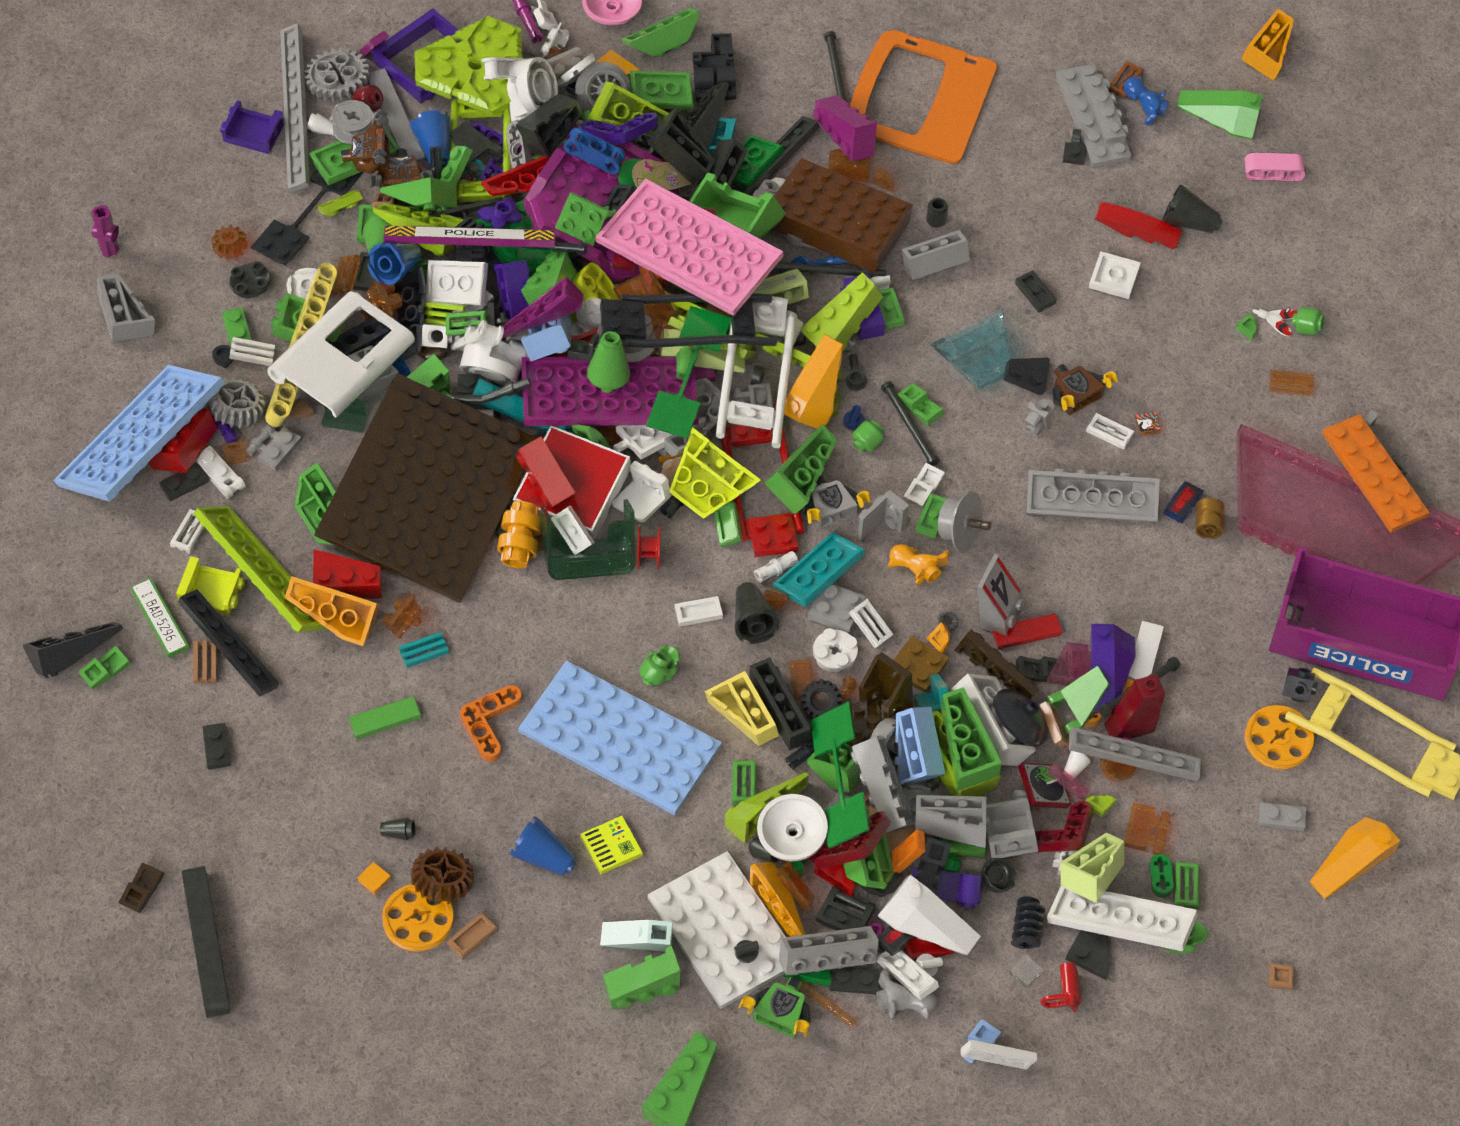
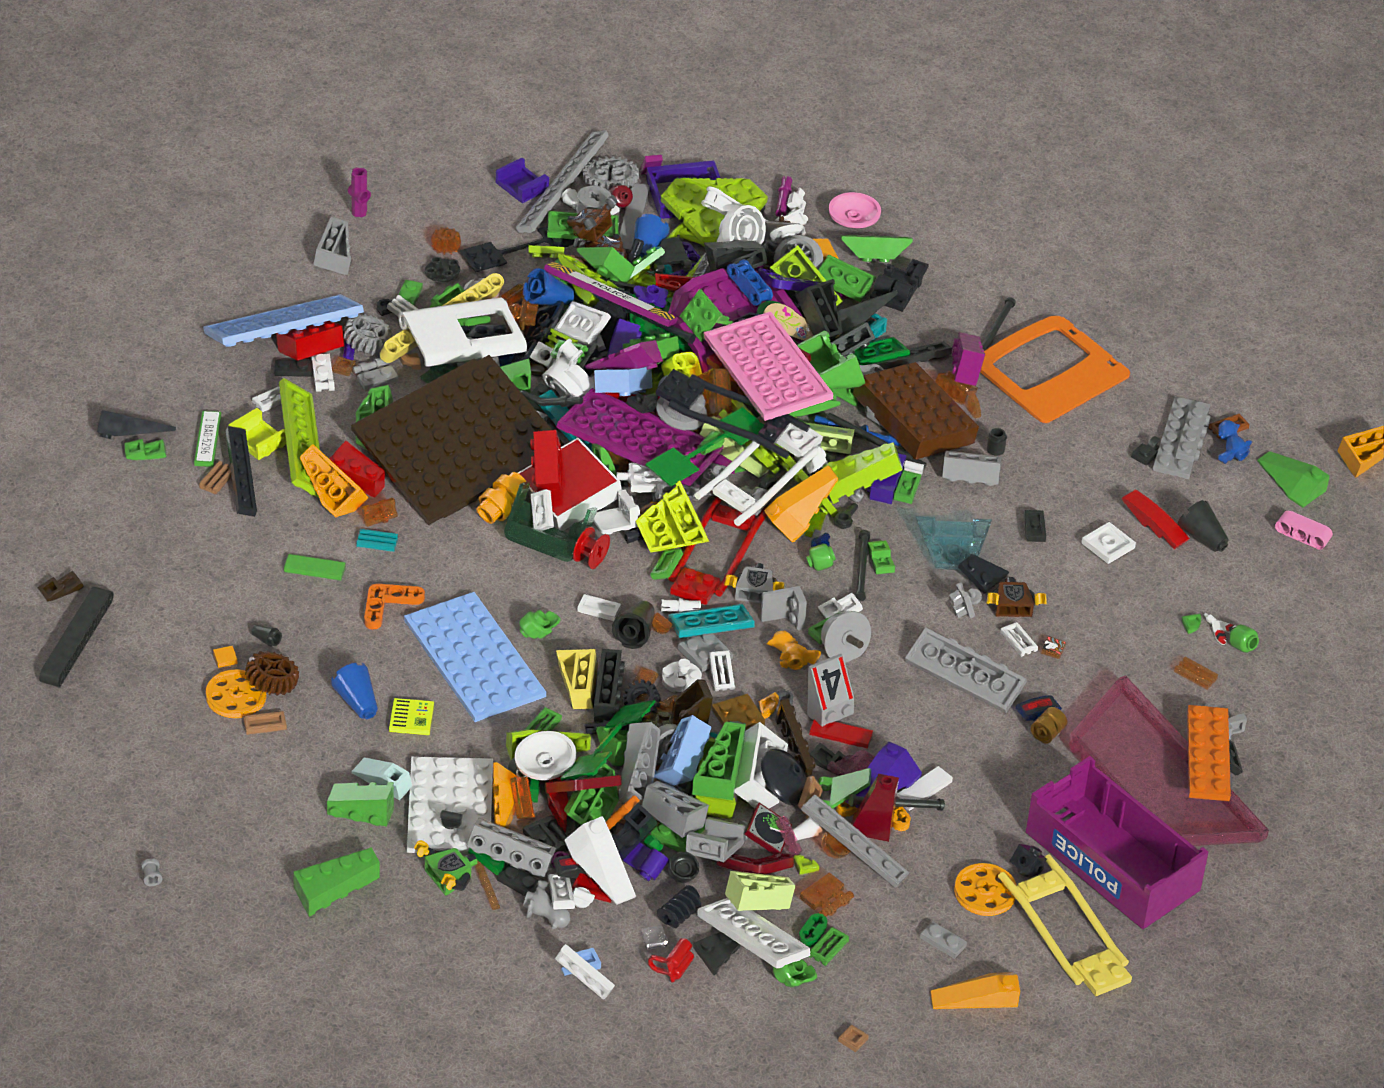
camera: 30 degrees right, 15 degrees down
pearl dark grey plate [202,723,231,770] -> none
bright green cone [587,331,630,393] -> none
bright green wedge [764,424,838,514] -> none

